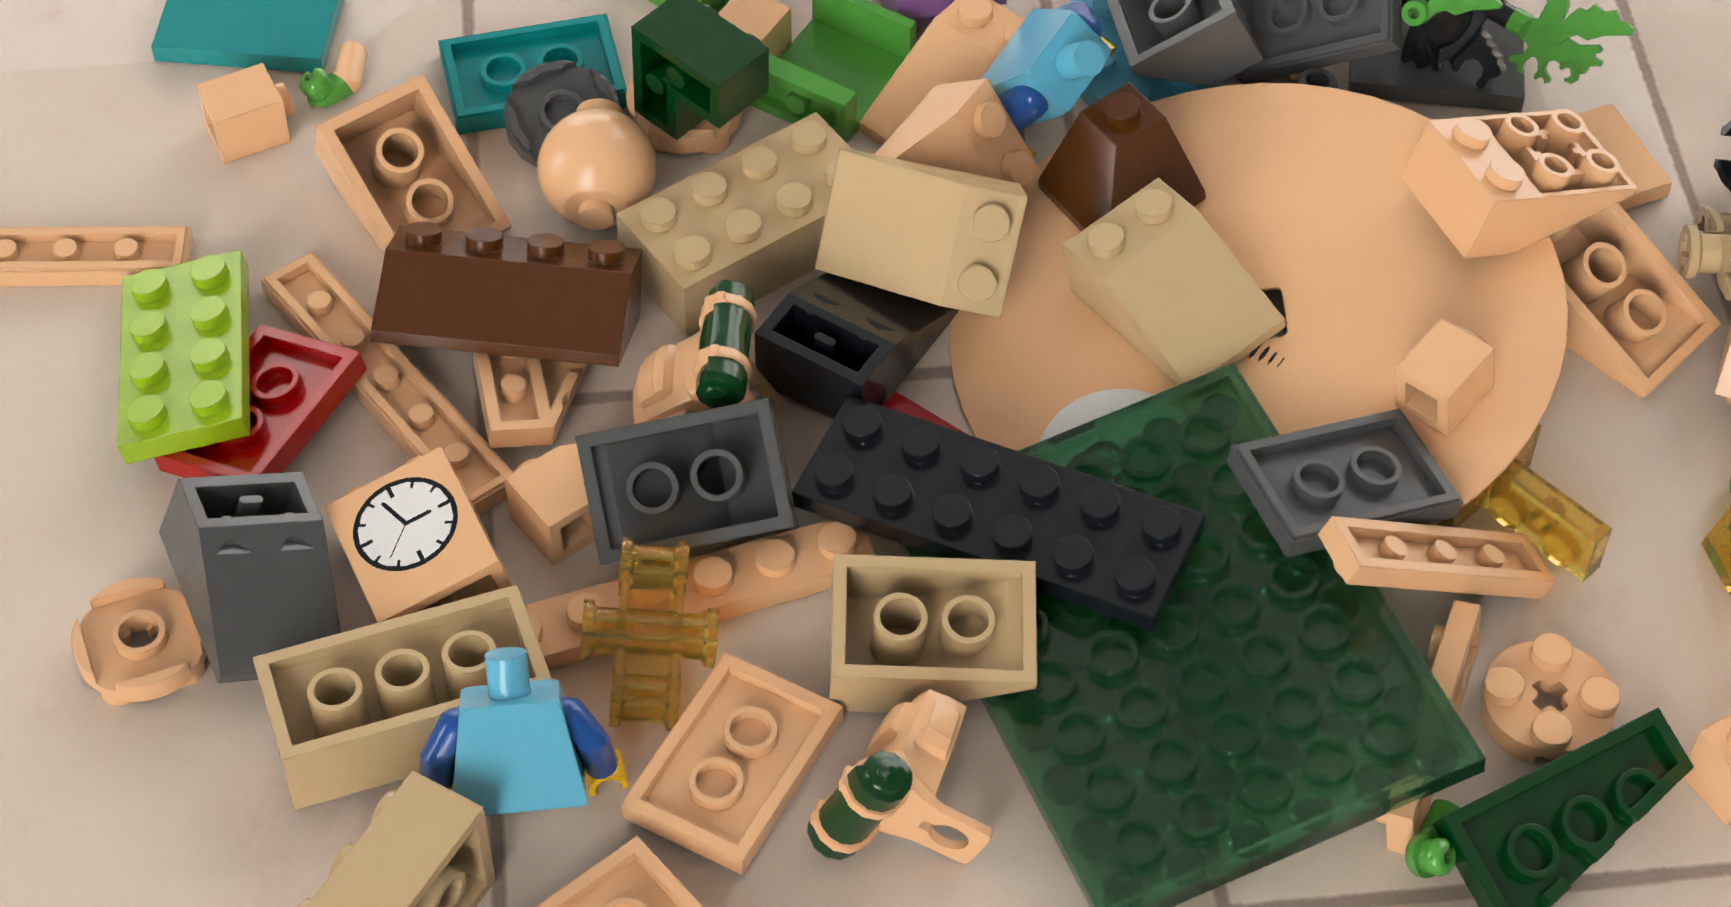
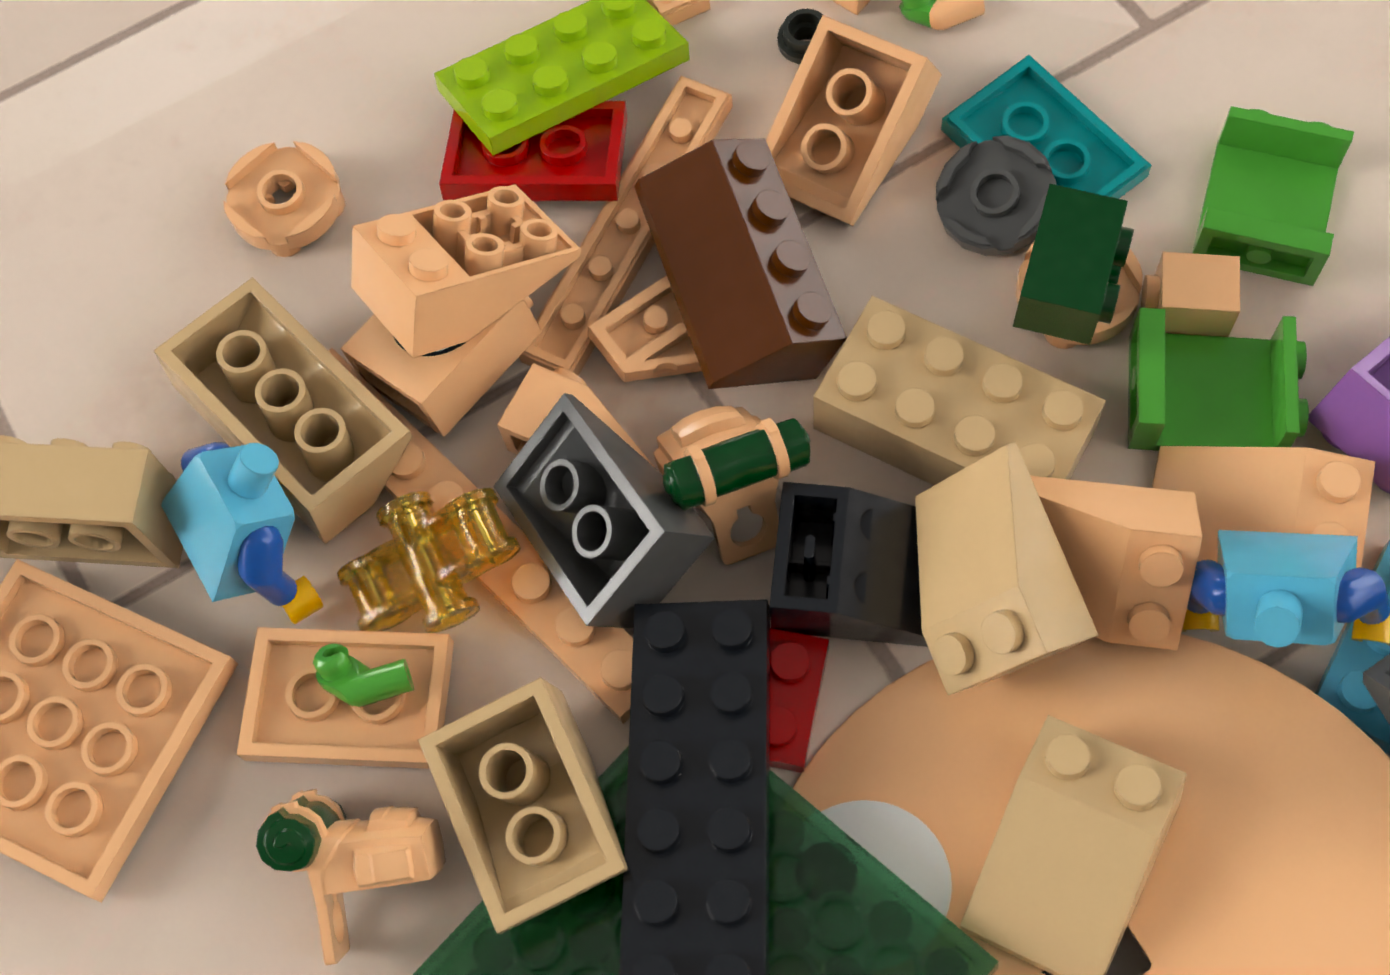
camera: 75 degrees right, 15 degrees up
dark grey slope [159,472,341,683] -> none
light nougat brick [537,98,658,230] -> none
reddish brown slope [1038,82,1206,231] -> none
none -> bright green arm [313,643,414,707]
none -> light nougat slope [351,184,581,358]
none -> pearl dark grey plate [777,9,823,64]

